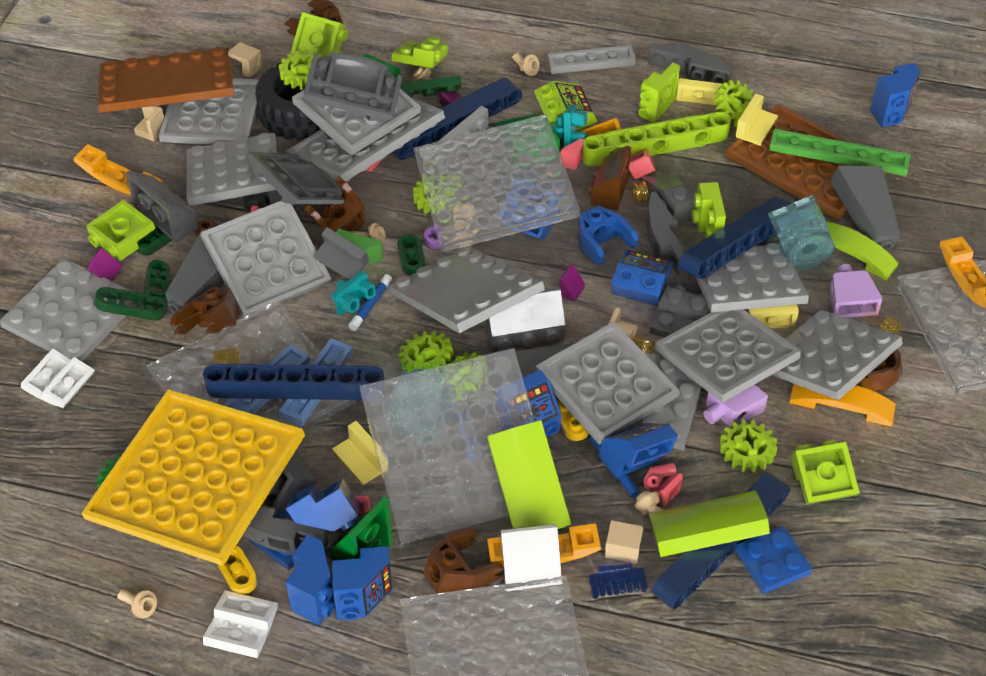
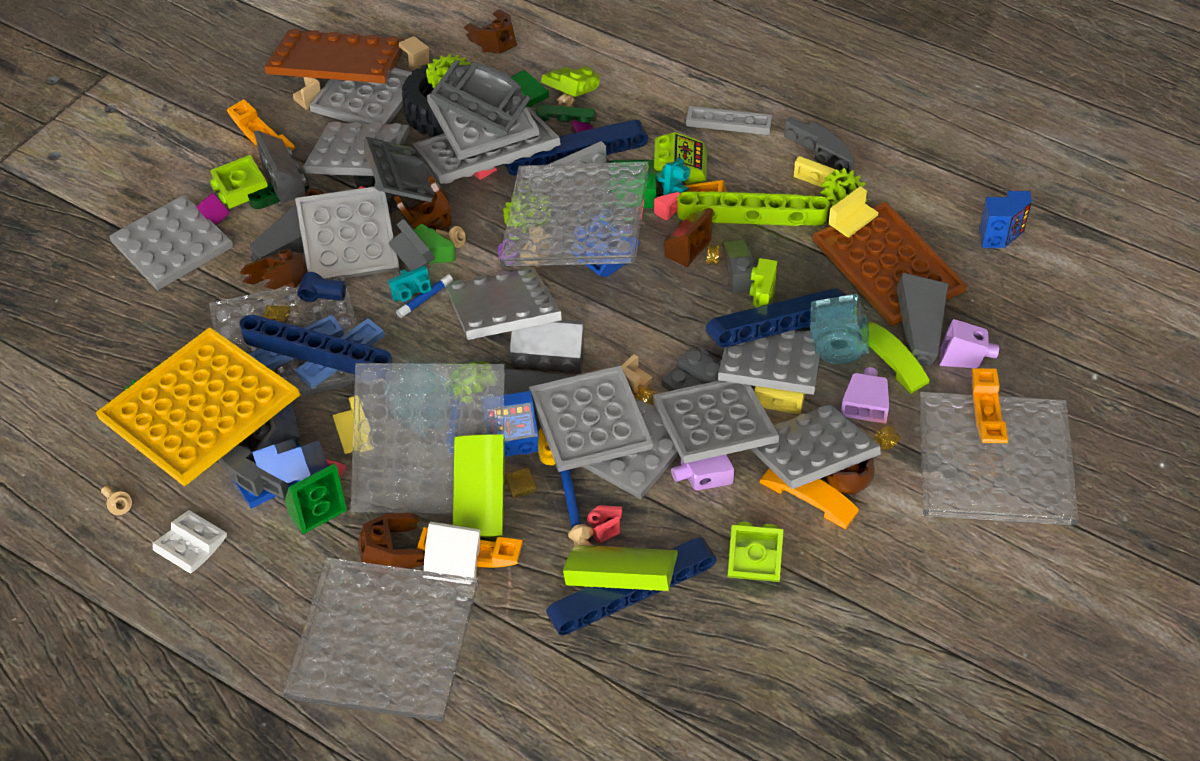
camera: 20 degrees right, 0 degrees up
white slope [21,348,95,408] -> none
dark green beam [93,260,170,321] -> none
yellow plate [217,546,257,595] -> none
blue piece [286,534,335,625] -> none
lime plate [290,12,348,57] -> none
blue piece [332,546,392,620] -> none
dark green plate [397,234,425,275] -> none
lime gear [398,331,454,378] -> none
tan plate [512,52,540,76] -> none
magenta slope [559,264,585,301] -> none
blue piece [578,206,639,265] -> none
clear blue piece [589,561,648,599] -> none
blue piece [598,423,678,478] -> none
tan panel [605,520,643,564] -> none
blue piece [611,249,673,306] -> none
coral slope [629,149,655,179] -> none
lime plate [638,62,680,123] -> none
dark grey slope [647,191,687,276] -> none
lime gear [720,419,778,473] -> none
blue plate [735,526,813,594] -> none
bright green plate [769,129,911,176] -> none
none -> dark blue piece [297,272,347,302]
none -> clear yellow tile [505,468,536,498]
none -> lavender torso [939,319,999,368]

